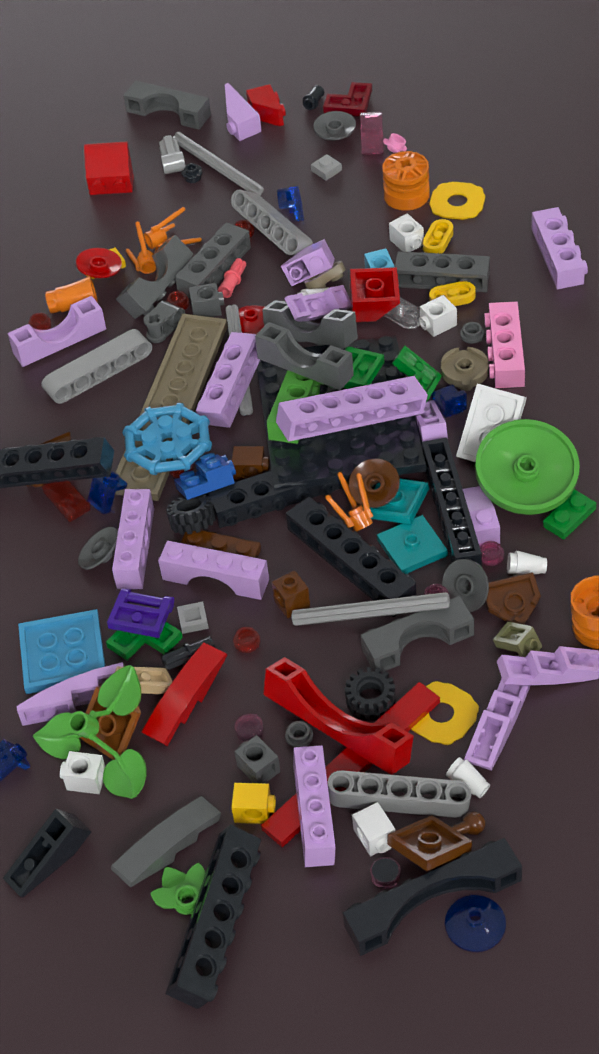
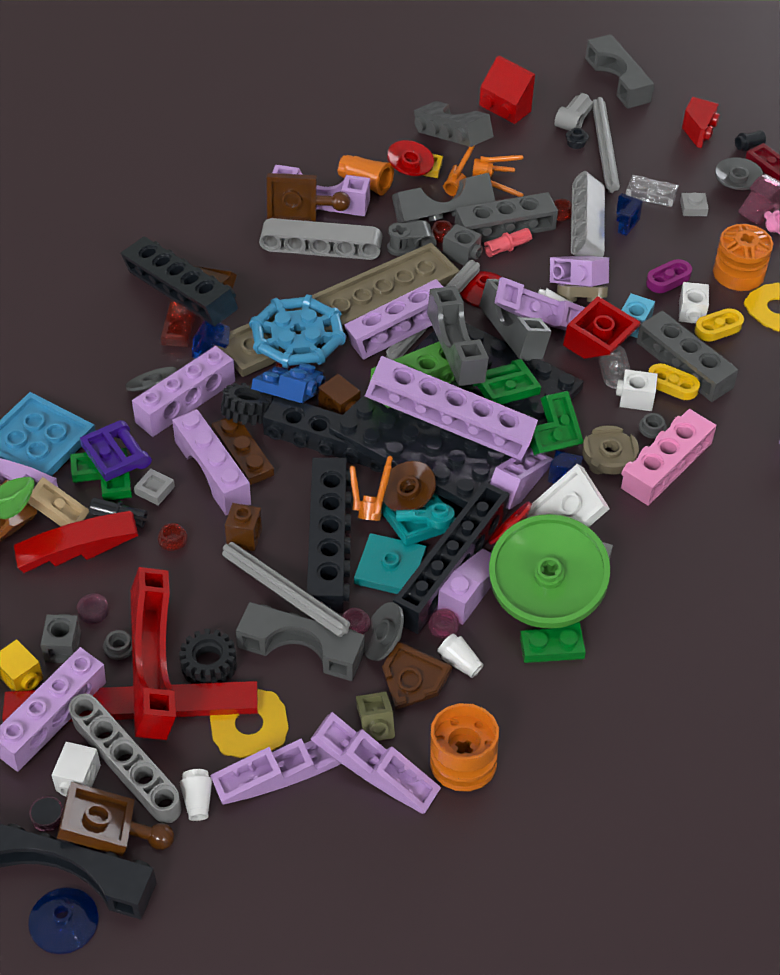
camera: 35 degrees right, 0 degrees up
clear red plate [28,313,52,330] -> none
lavender slope [225,83,261,141] -> none
none -> reddish brown plate [267,173,350,222]
none -> teal plate [396,503,455,529]
none -> dark grey arch [414,101,494,147]
none -> red dish [488,501,532,545]
none -> clear plate [626,175,679,207]
none -> magenta plate [646,259,692,293]

